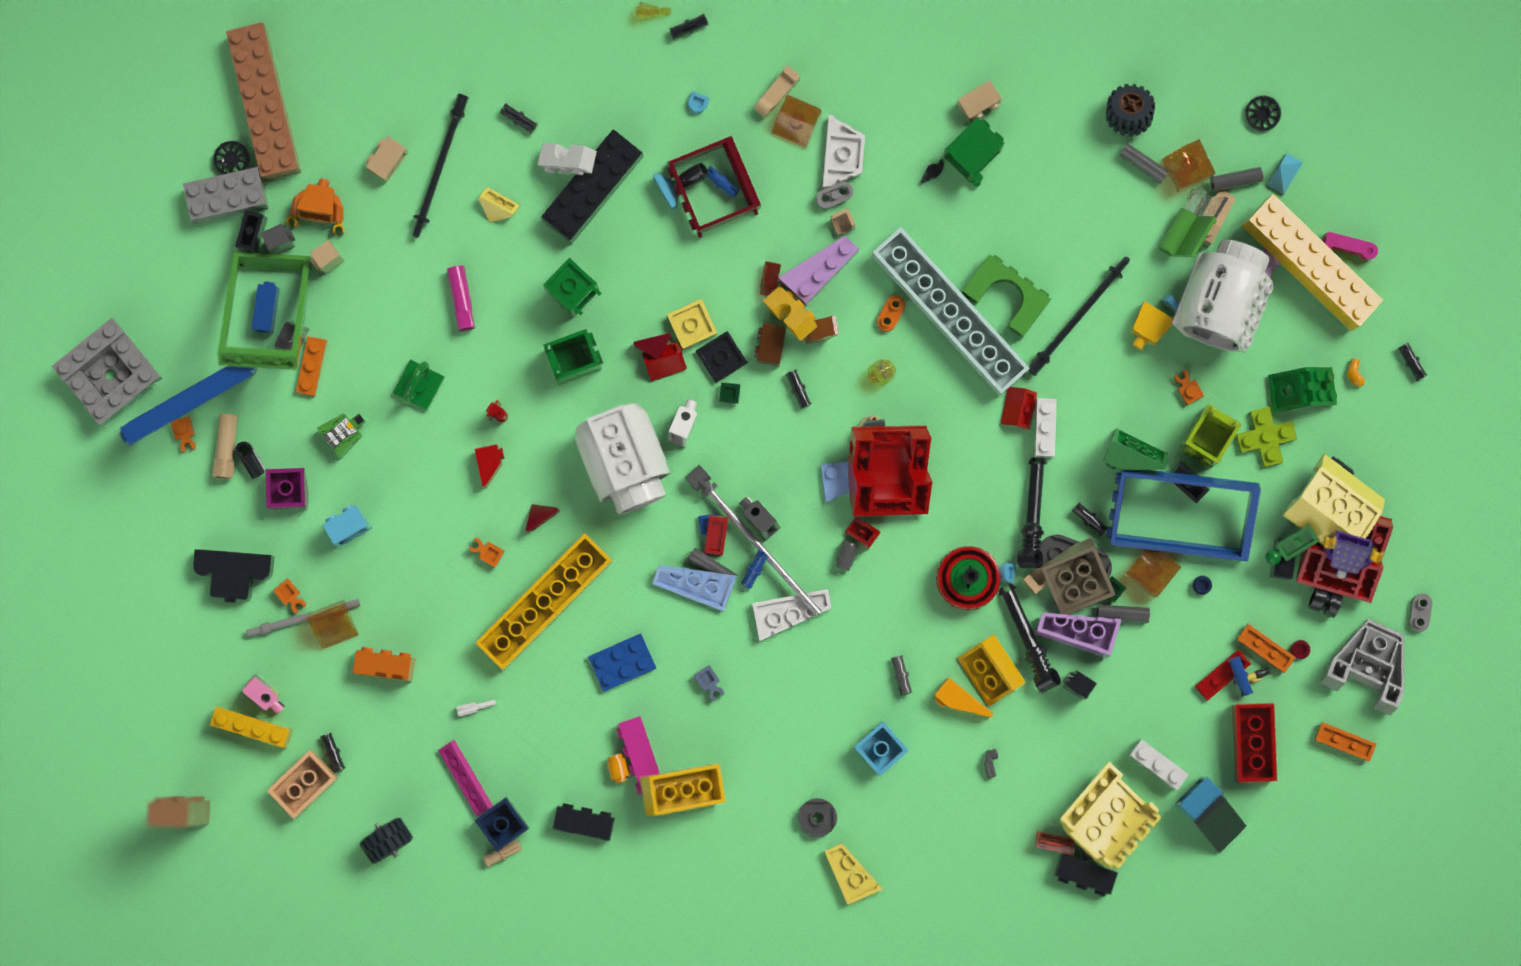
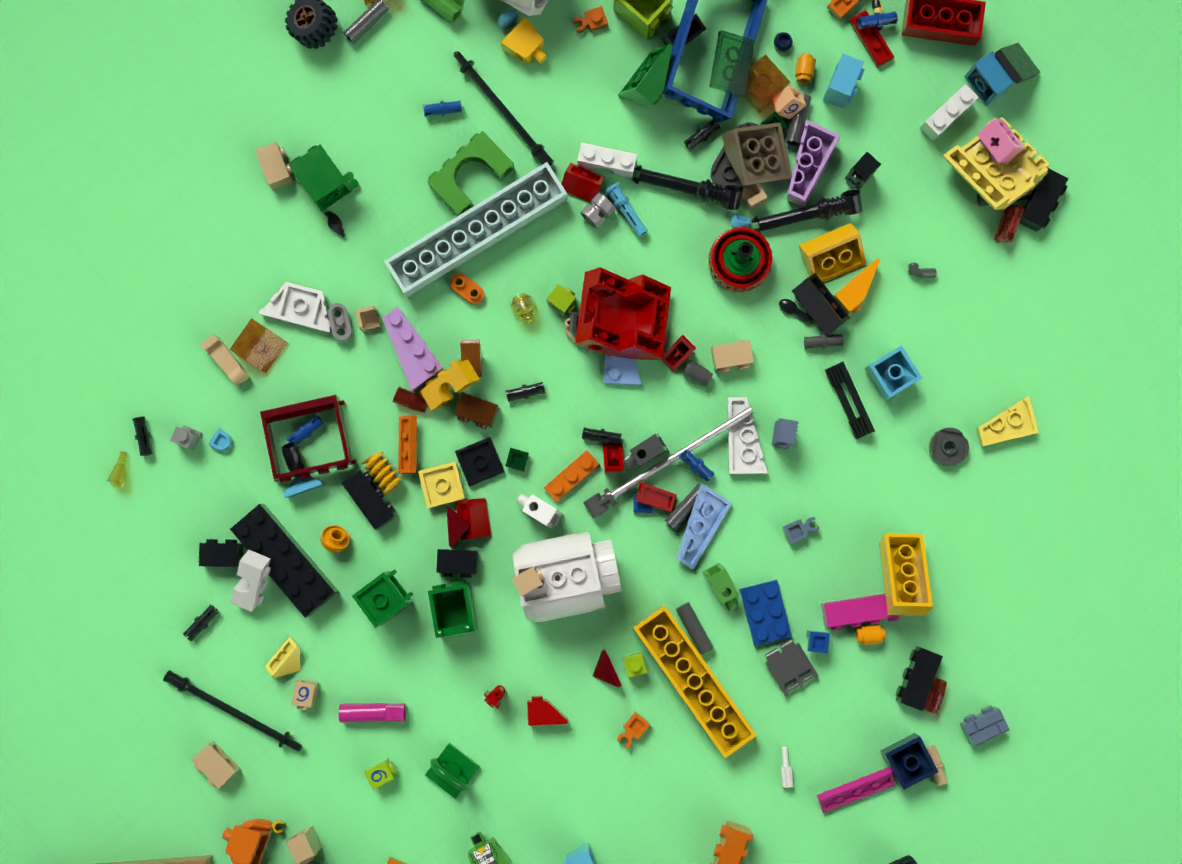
camera: 80 degrees left, 0 degrees up
none -> light grey brick [170,425,202,450]
none -> black brick [199,539,243,567]
none -> tan brick [291,679,319,710]
none -> light orange plate [320,525,350,553]
none -> black brick [341,470,396,530]
none -> yellow piece [362,451,402,495]
none -> lime brick [364,758,397,790]
none -> orange plate [398,415,417,474]
none -> blue pin [423,100,462,117]
none -> black brick [436,549,478,578]
none -> tan brick [511,566,545,596]
none -> orange plate [544,450,600,502]
none -> lime brick [546,284,577,316]
none -> light grey wheel [580,193,616,229]
none -> black pin [582,427,622,445]
none -> red slope [603,443,624,474]
none -> medium azure pin [605,182,648,237]
none -> lime brick [623,652,647,678]
none -> dark grey piece [676,602,714,655]
none -> bright green torso [703,563,738,610]
none -> clear green tile [709,30,755,97]
none -> tan brick [710,340,754,373]
none -> dark grey plate [765,639,819,697]
none -> sand blue brick [772,418,799,450]
none -> light nougat brick [773,85,806,120]
none -> black piece [779,299,812,323]
none -> black brick [792,273,850,336]
none -> light orange brick [795,54,816,84]
none -> blue panel [806,630,830,653]
none -> medium azure slope [823,53,865,108]
none -> black container [825,361,875,439]
none -> clear red hinge [923,677,947,715]
none -> sand blue brick [960,705,1009,747]
none -> bright pink brick [977,119,1025,164]

